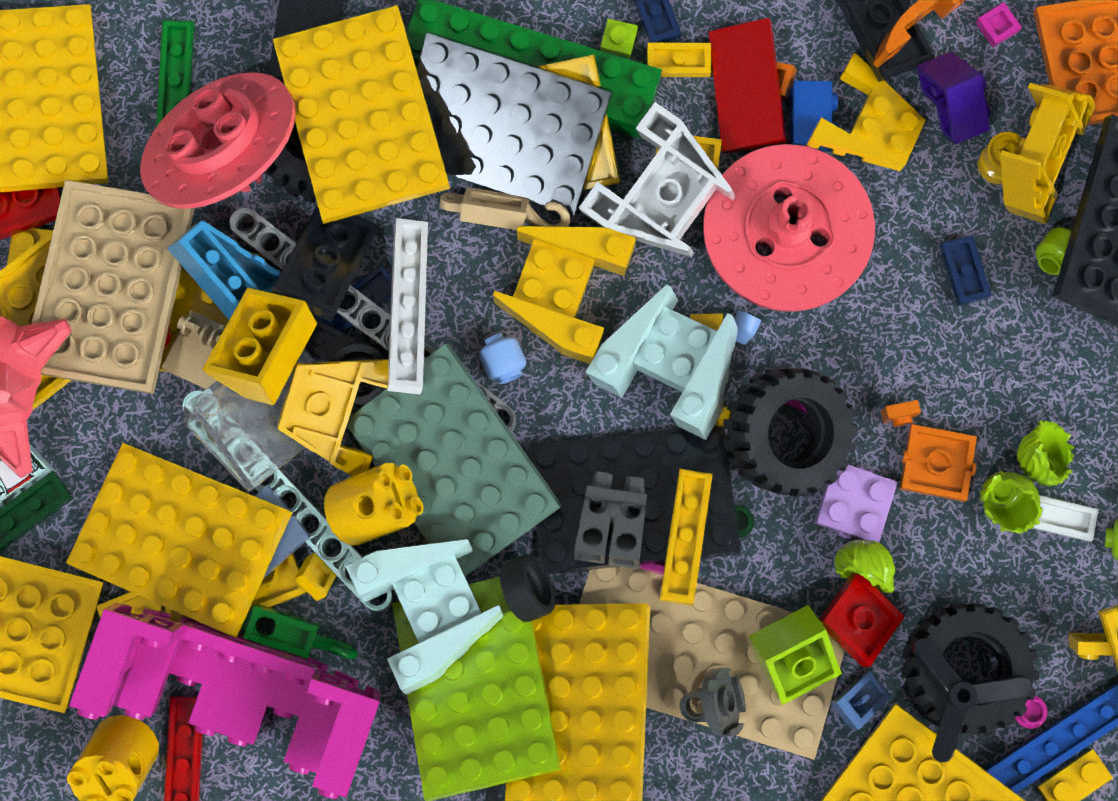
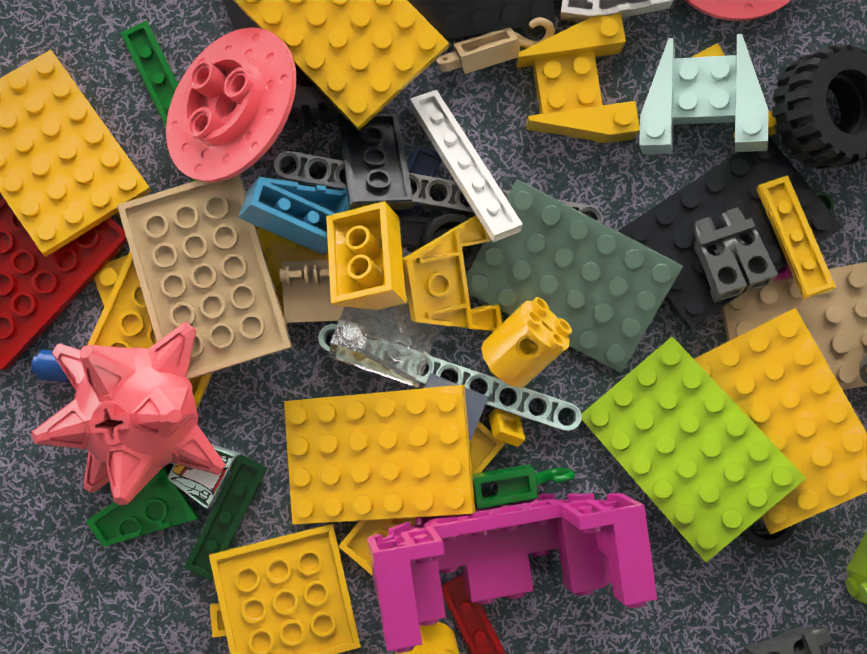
camera: 30 degrees left, 5 degrees up
light aqua wedge [346,539,504,695] -> none
light blue head [479,333,526,384] -> none
black tyre [500,554,555,622] -> none
light blue hose [734,310,761,345] -> none

